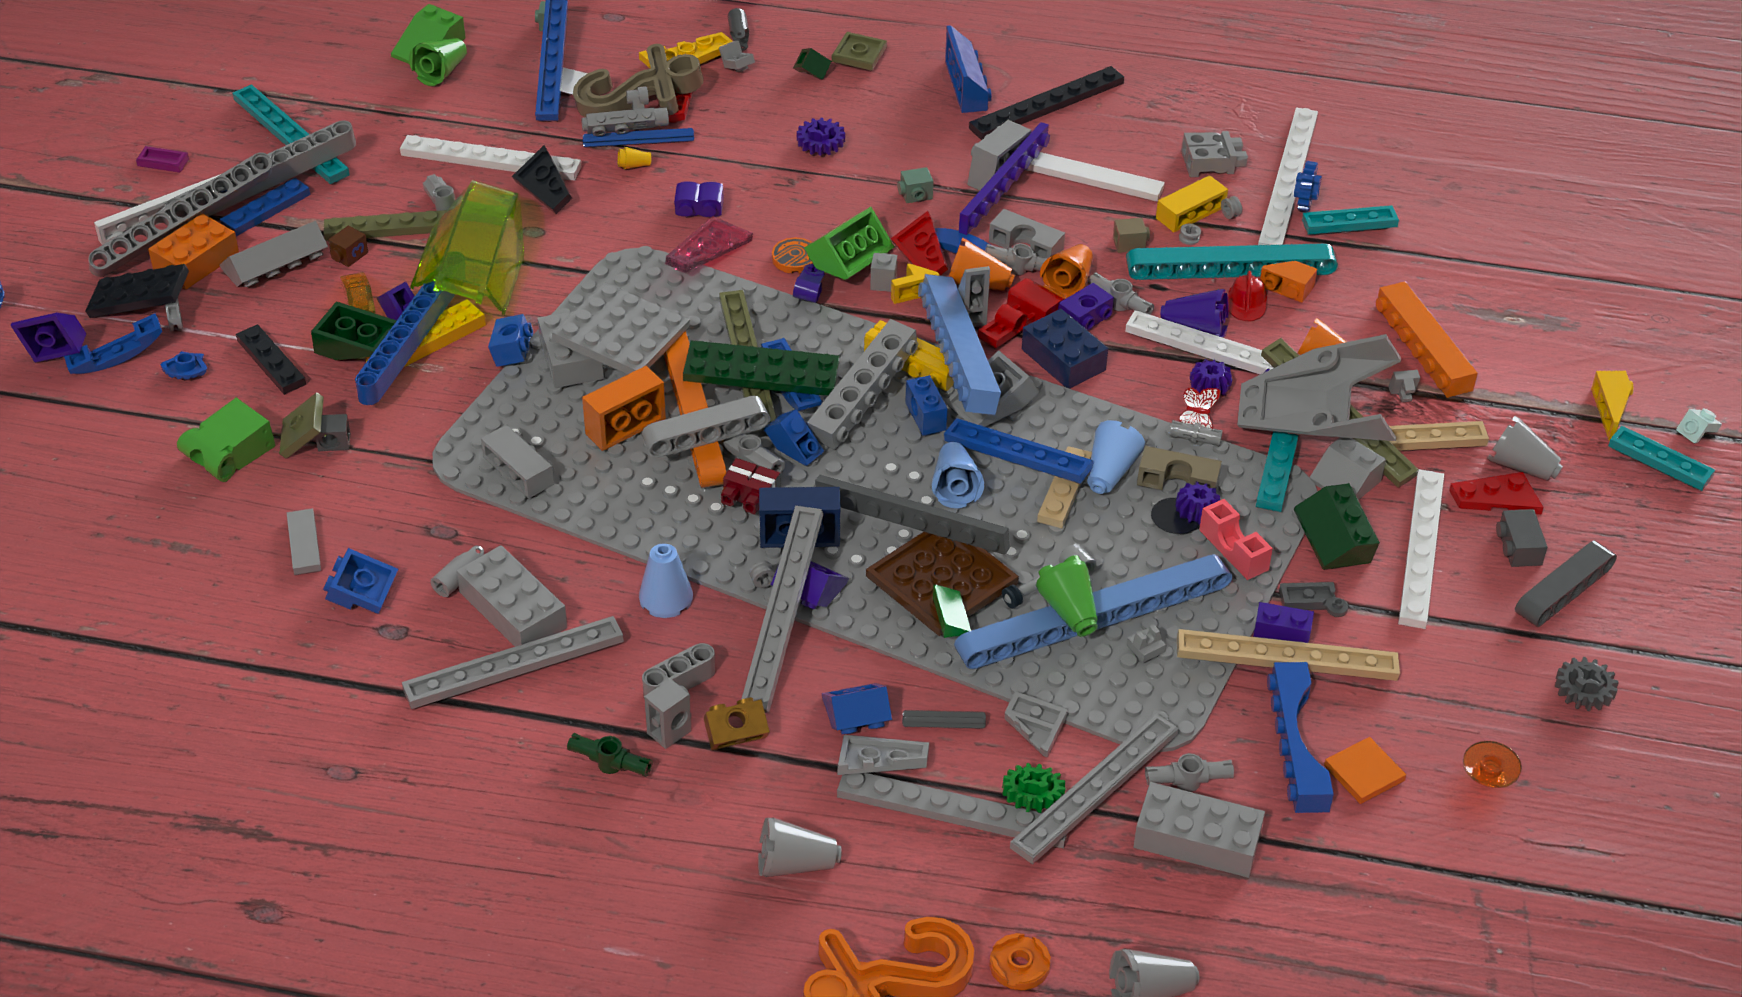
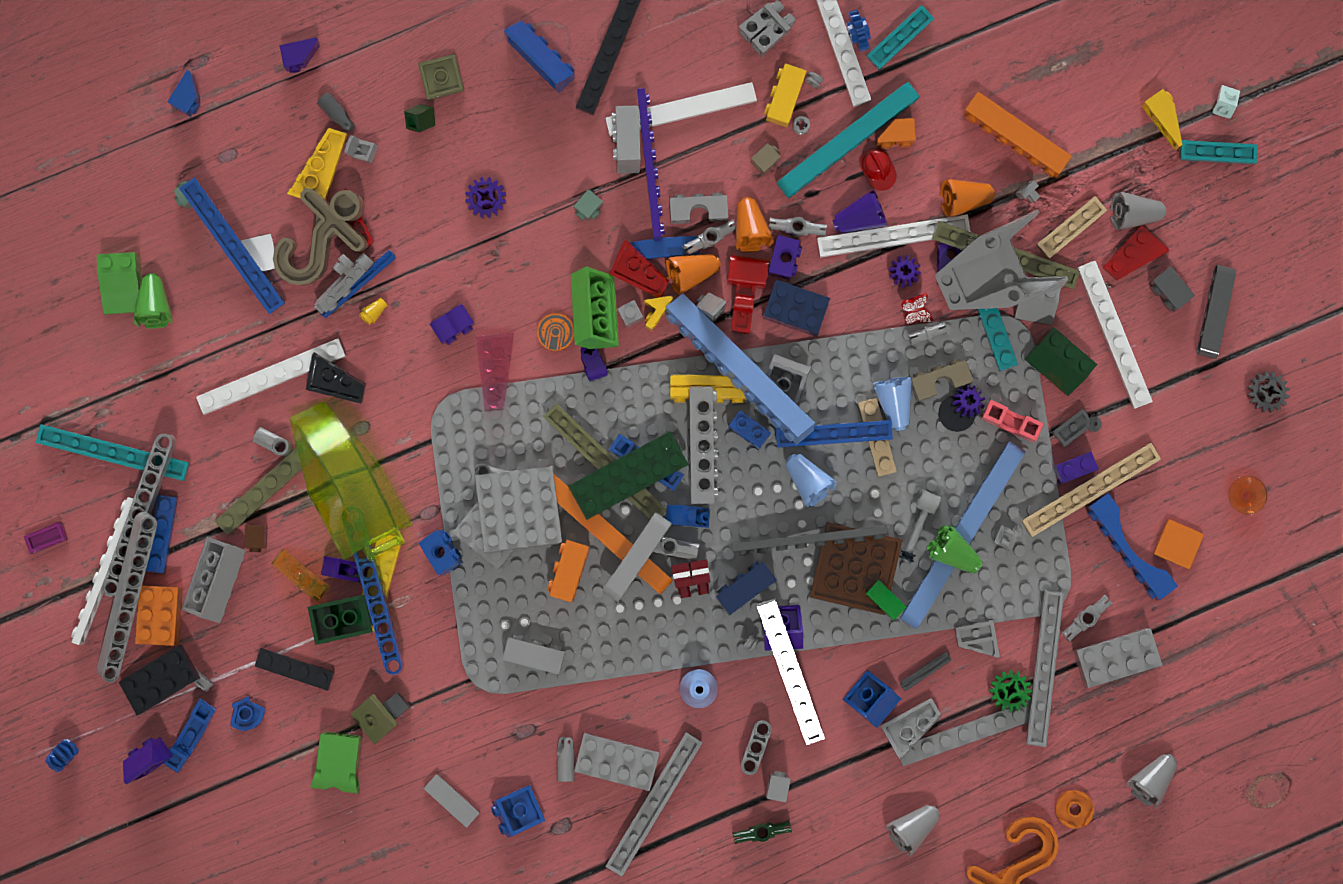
camera: 35 degrees left, 40 degrees up
pearl gold brick [703,697,770,751] -> none

